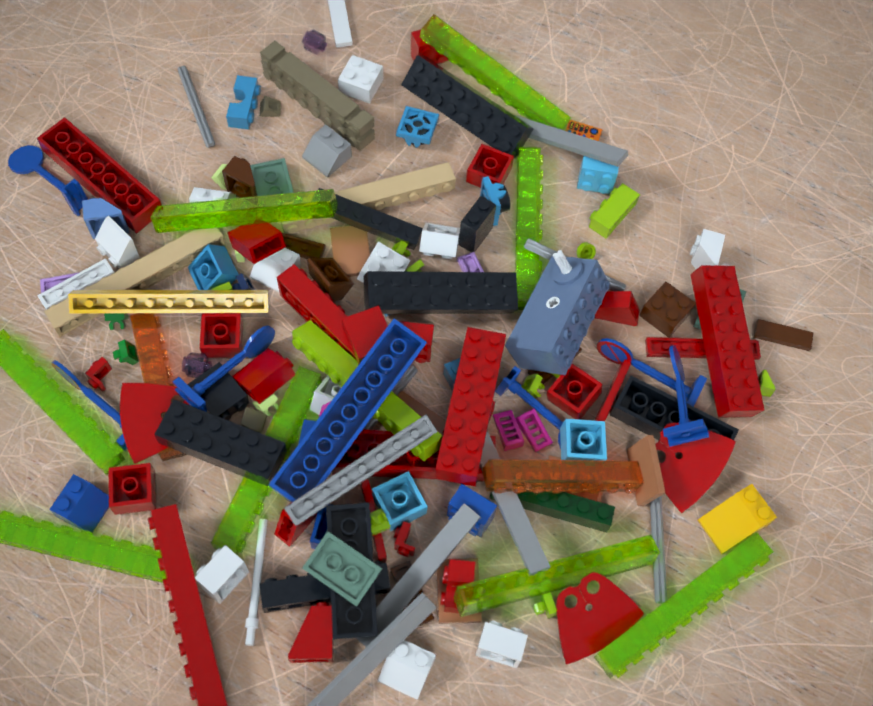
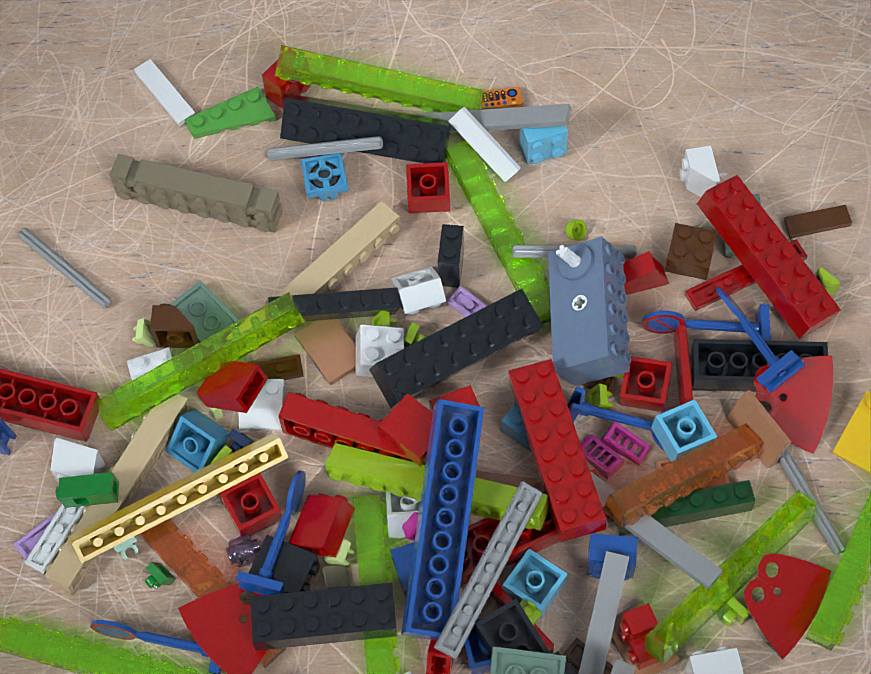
camera: 20 degrees left, 0 degrees up
medium blue slope [82,198,130,239] -> none
red bracket [85,357,112,392] -> none
dark azure arch [226,75,261,130] -> none
dark tan slope [259,96,281,117] -> none
clear purple head [301,29,328,55] -> none
light grey slope [302,124,352,178] -> none
reddish brown slope [307,258,354,300] -> none
white brick [338,55,383,104] -> none
red bracket [394,521,415,557] -> none
dark azure piece [480,176,511,226] -> none
lime brick [589,183,640,239] -> none
none -> green brick [56,472,119,508]
none -> bright green wing [185,86,276,139]
none -> light grey axle [267,136,383,160]
none -> white tile [448,107,521,182]

